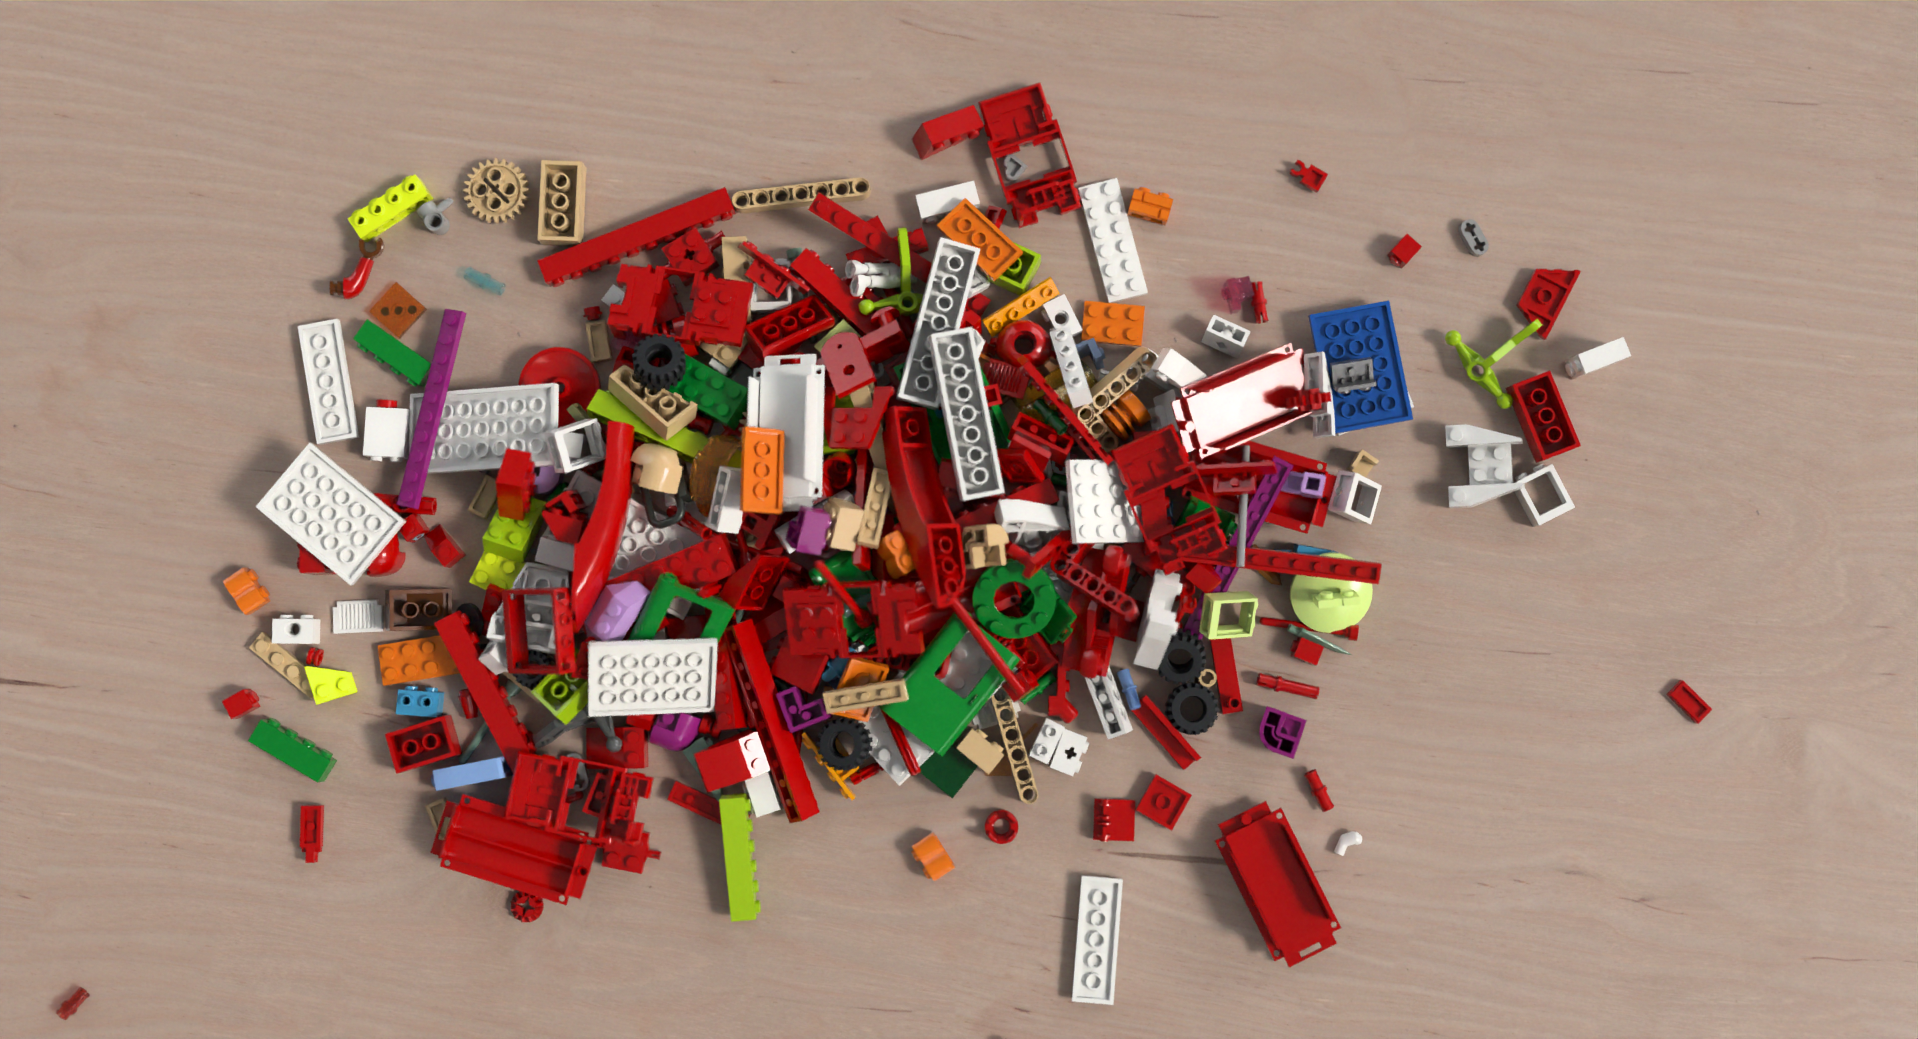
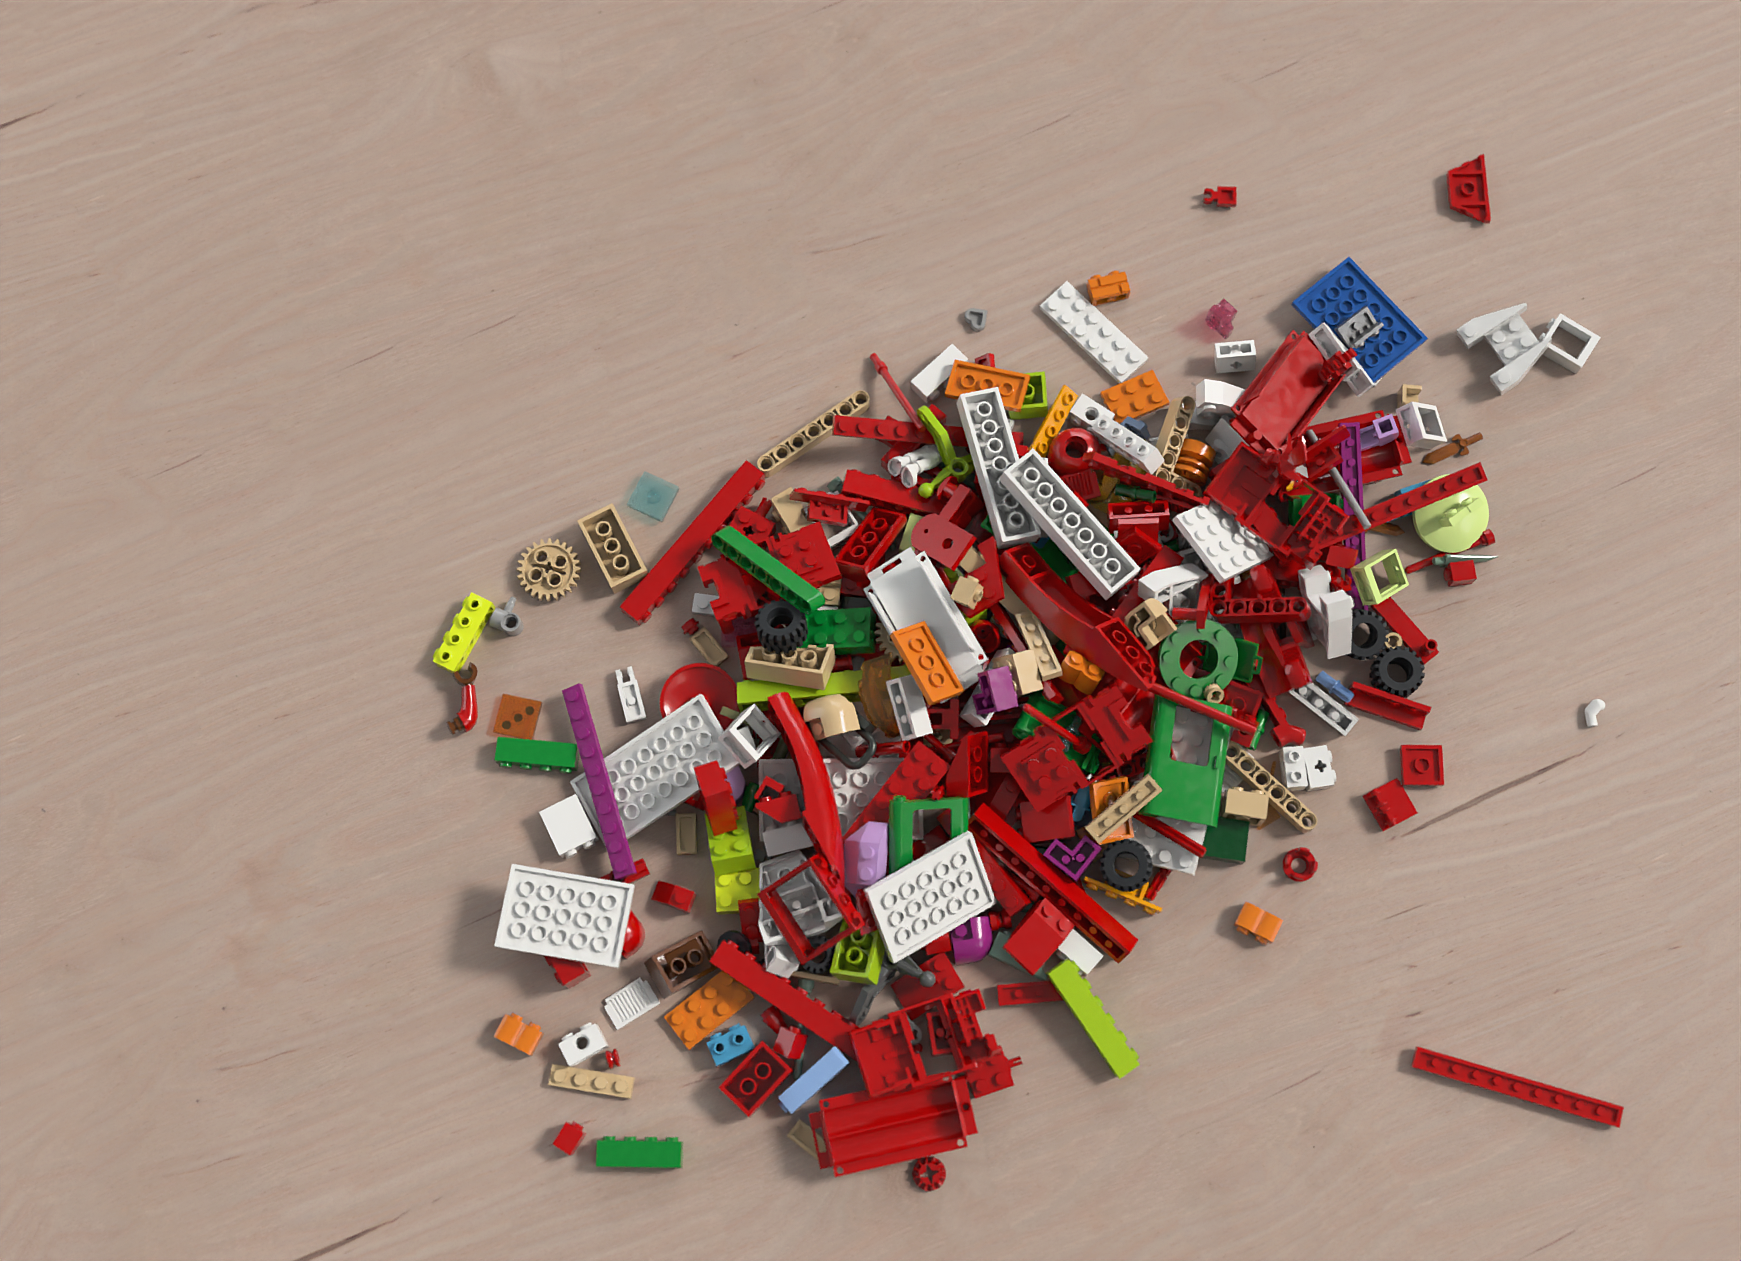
camera: 30 degrees left, 10 degrees down
white plate [298,319,359,445] -> none
red hinge [300,805,324,863] -> none
neon yellow wing [304,666,358,705] -> none
red tile [376,399,397,408] -> none
red brick [400,513,431,543] -> none
clear light blue pin [464,267,506,296] -> none
red wedge [911,105,984,160] -> none
red piece [978,82,1081,228] -> none
white plate [1072,875,1123,1005] -> none
red piece [1215,801,1341,968] -> none
red pin [1249,281,1269,324] -> none
red pin [1256,673,1320,700] -> none
magenta brick [1259,706,1307,759] -> none
red pin [1304,769,1334,812] -> none
red brick [1387,234,1422,269] -> none
lime piece [1445,319,1542,409] -> none
light grey beam [1458,219,1489,257] -> none
red brick [1505,371,1581,463] -> none
white brick [1565,337,1631,380] -> none
none -> white hinge [615,666,647,724]
none -> clear light blue plate [627,471,680,522]
none -> green beam [711,526,825,615]
none -> red brick [773,1025,808,1059]
none -> red bar [870,353,926,432]
none -> tan brick [950,575,984,610]
none -> tan bush [1203,683,1224,703]
none -> red animal [1262,433,1308,491]
none -> dark orange sword [1423,432,1483,464]

